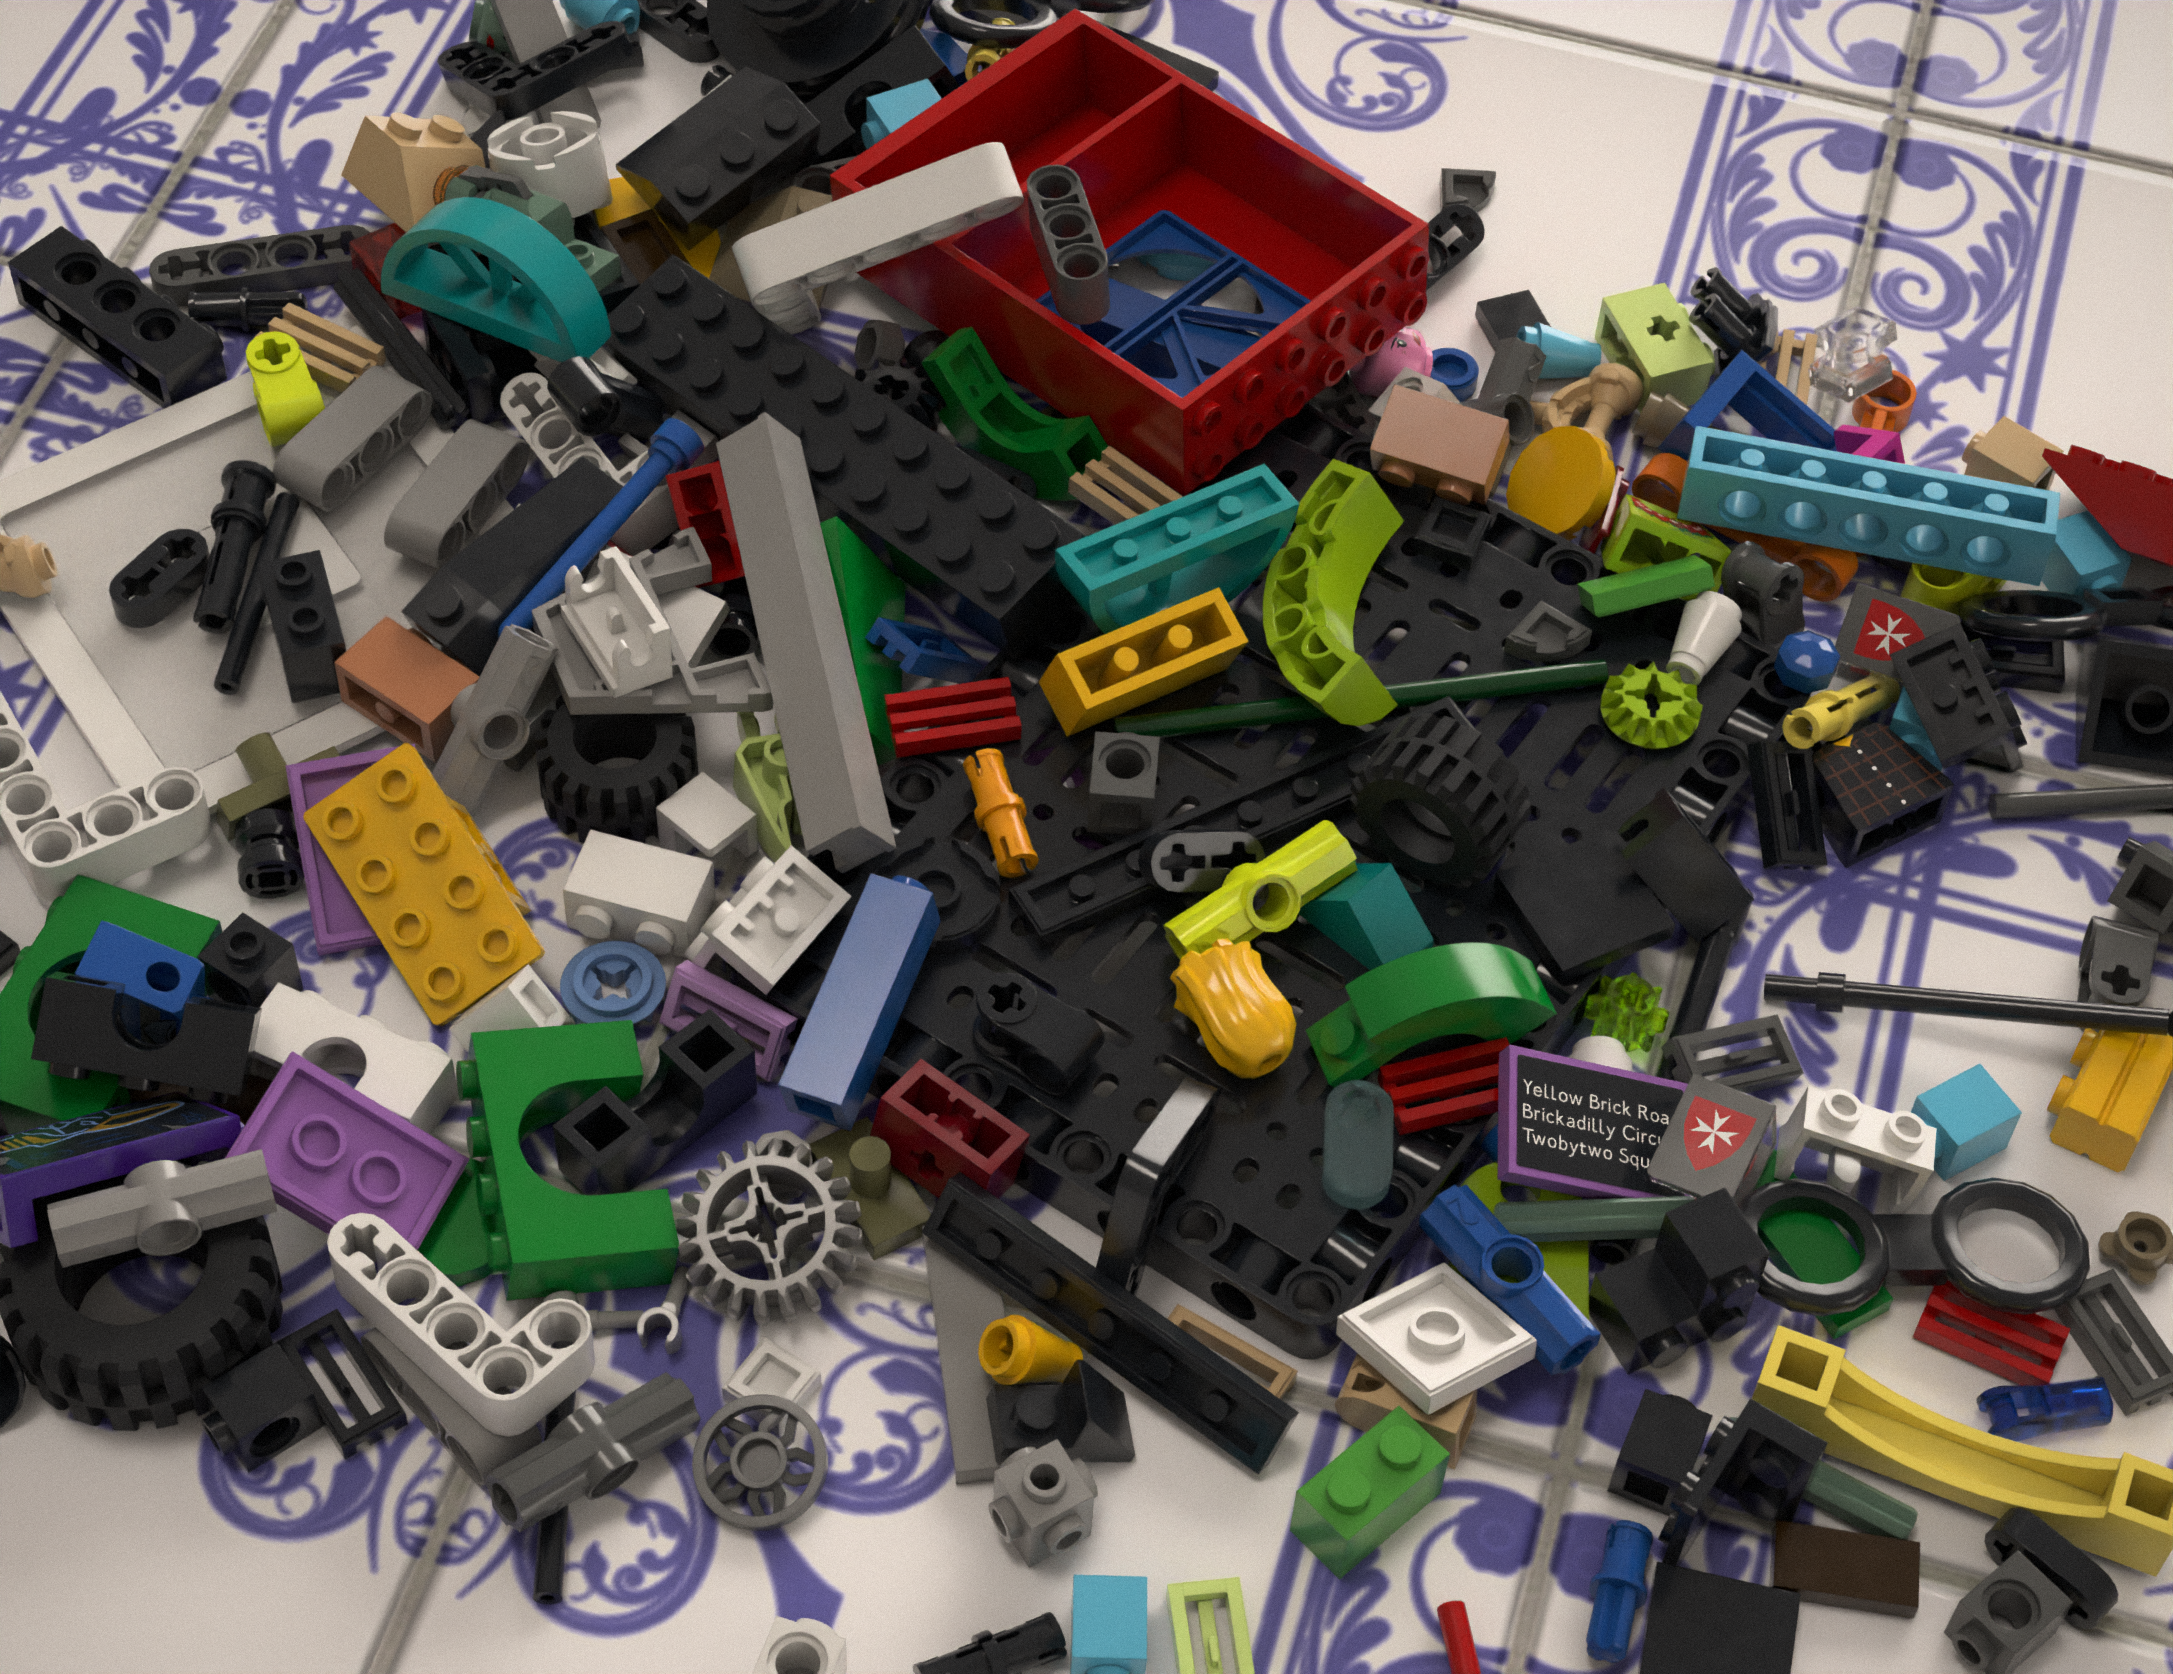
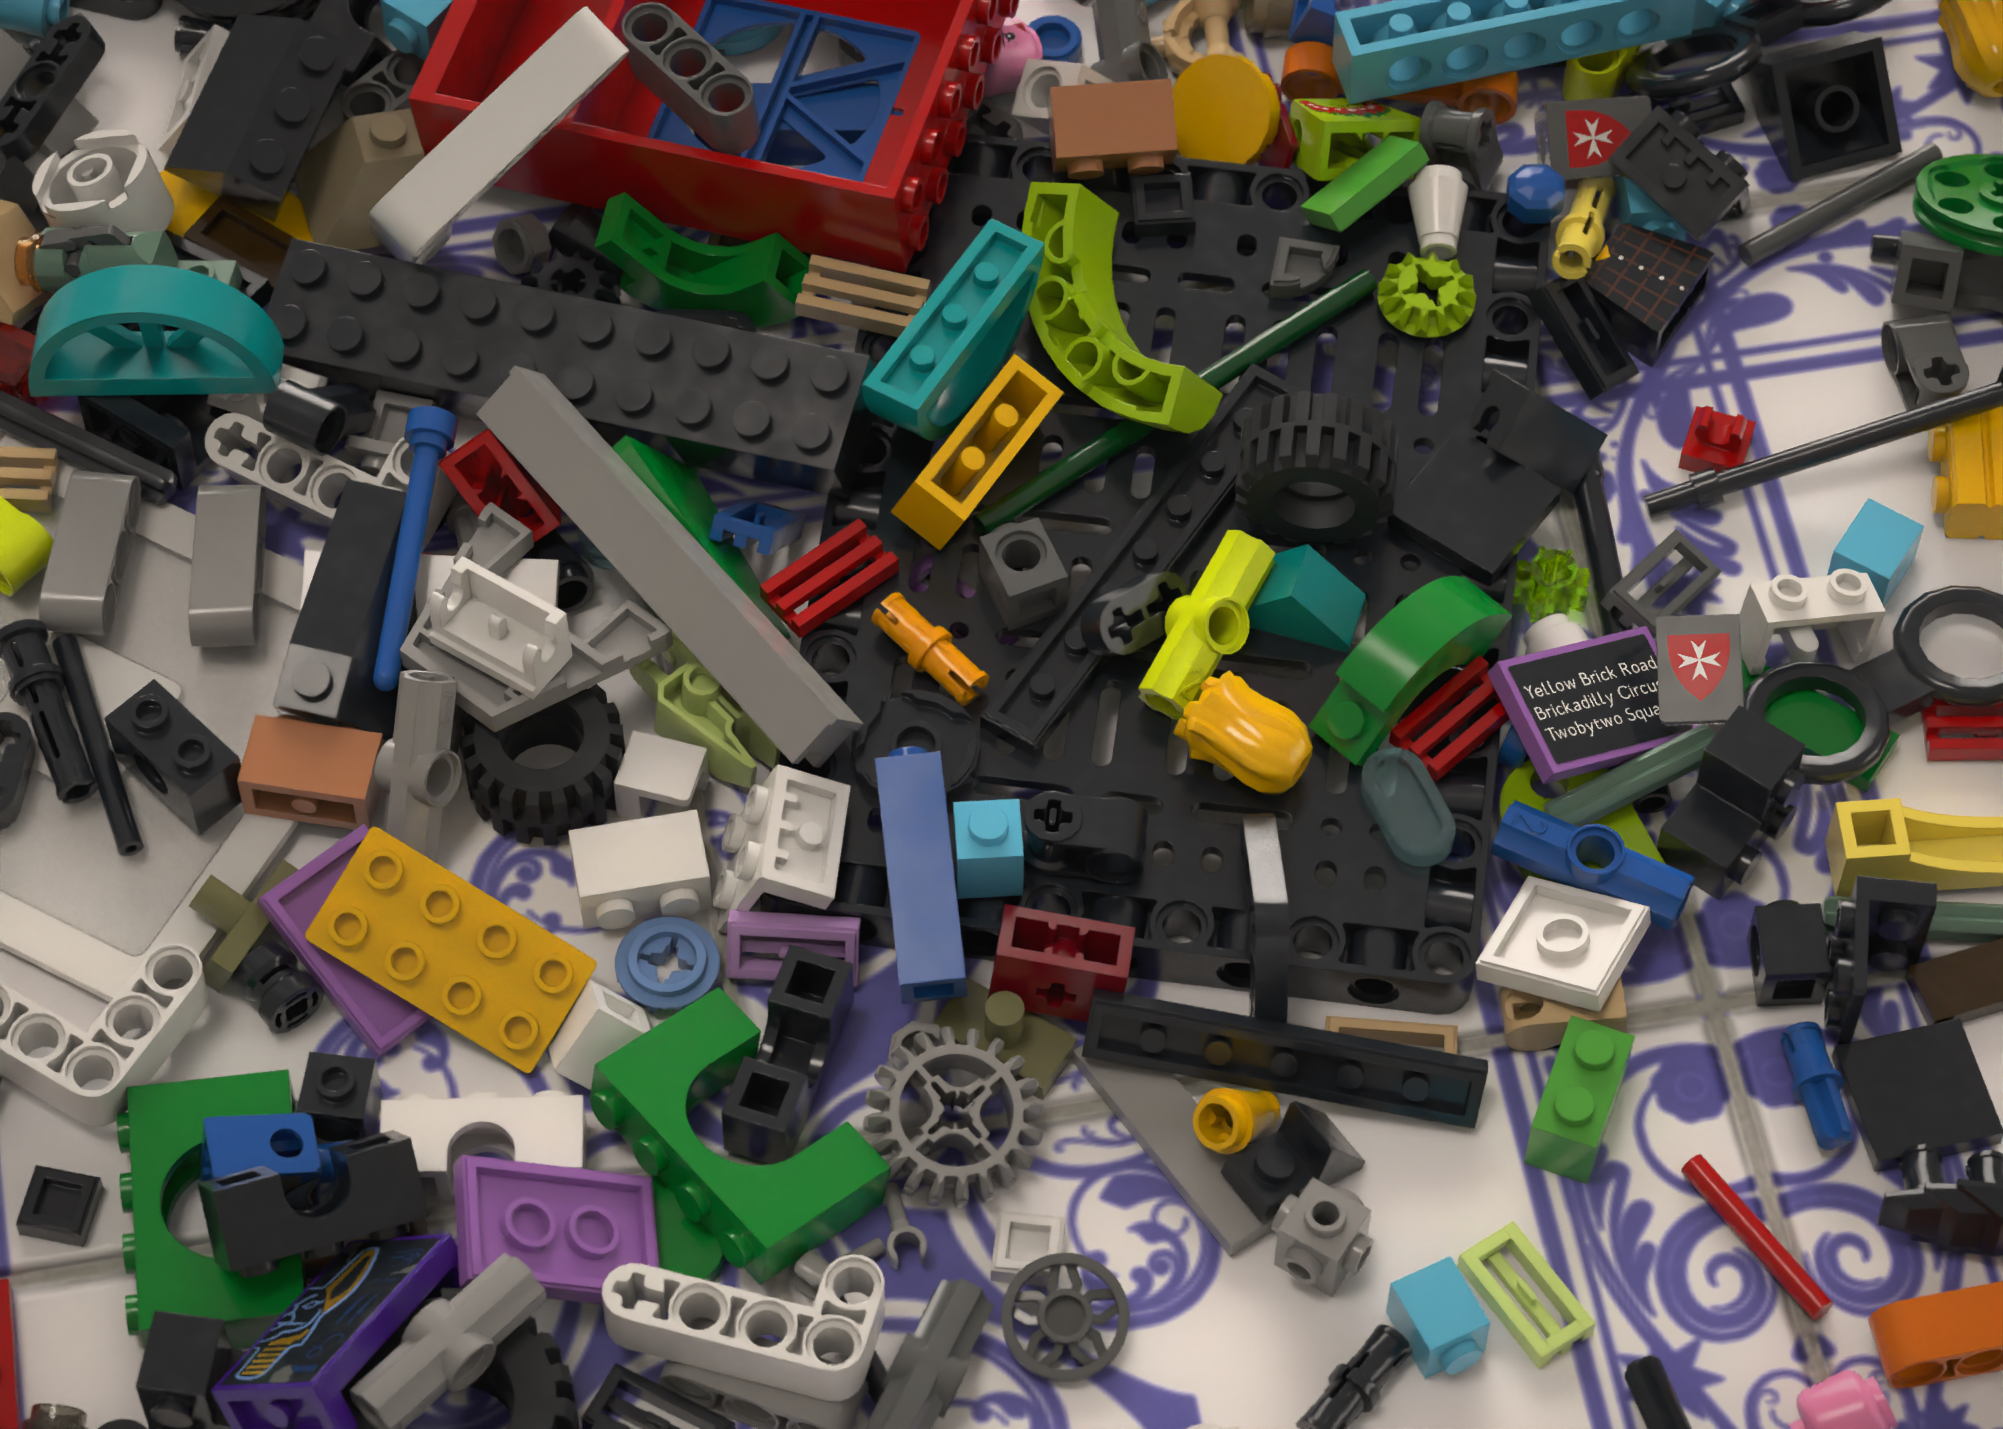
camera: 25 degrees left, 5 degrees up
none -> medium azure brick [953,799,1024,899]
none -> red tile [1678,406,1756,472]

